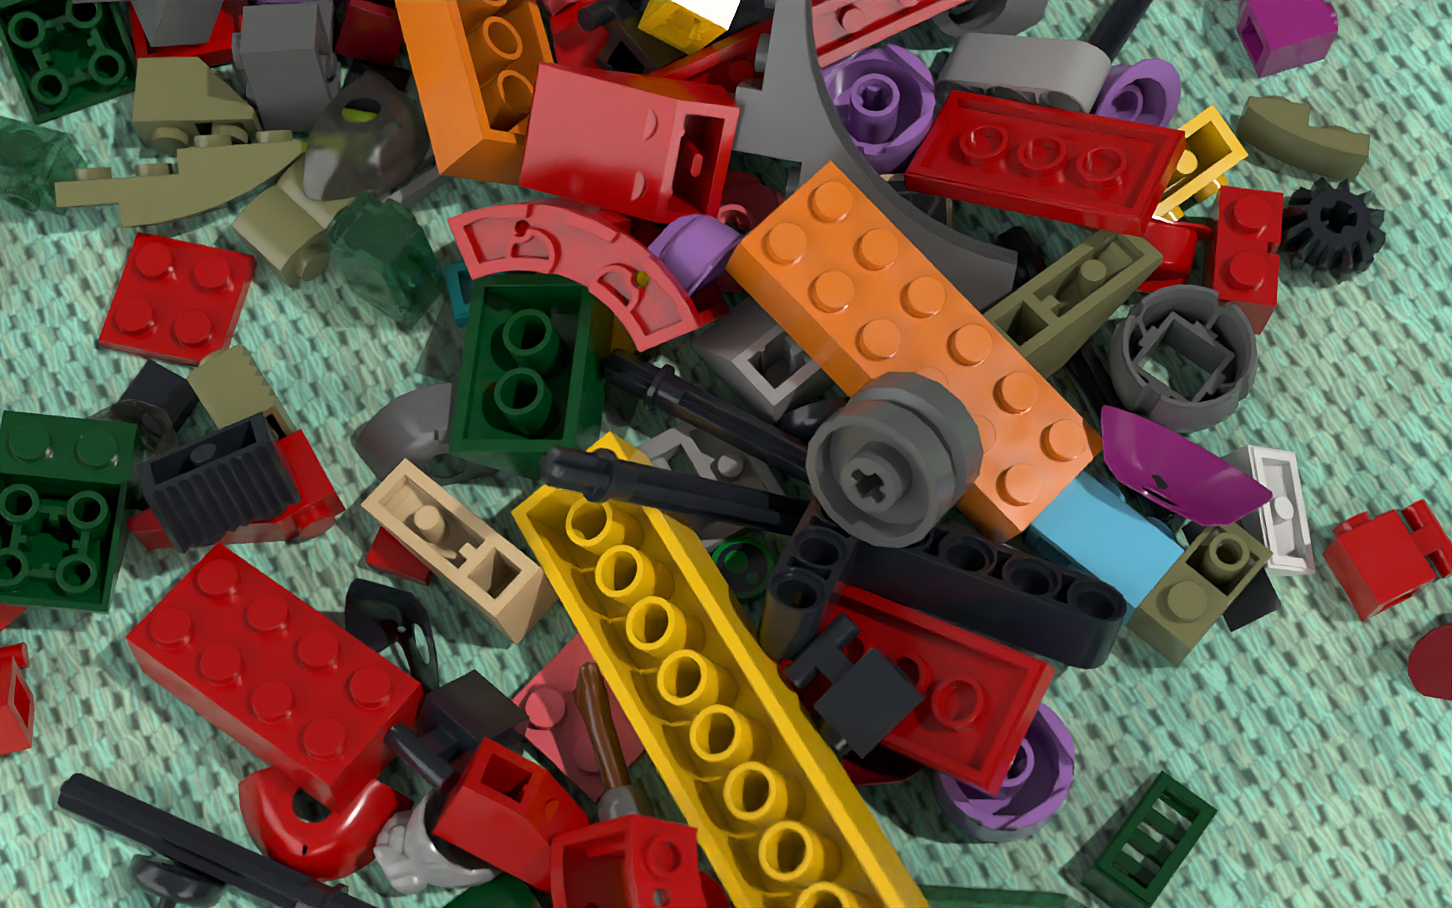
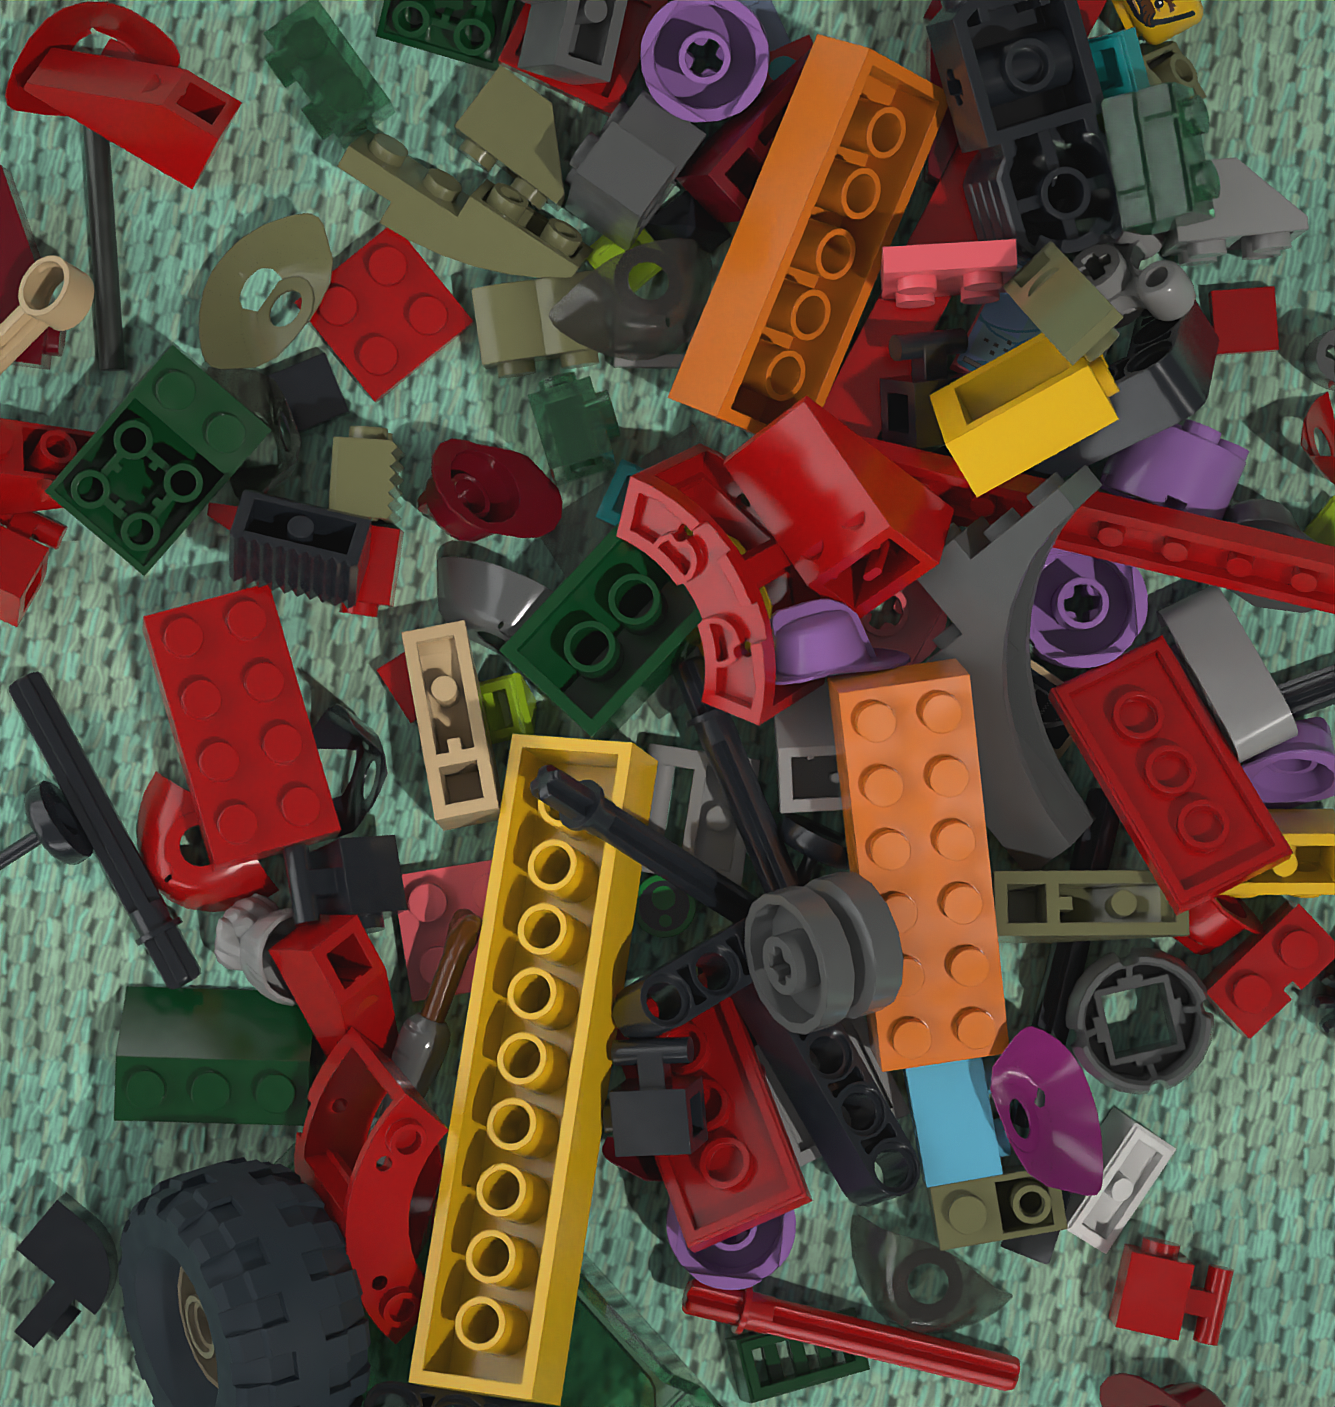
camera: 30 degrees right, 20 degrees up
none -> olive piece [199,213,333,369]
none -> dark red piece [417,438,563,542]
none -> lime slope [479,672,537,744]
none -> red axle [682,1279,1020,1391]
none -> clear smoke piece [850,1214,1013,1335]

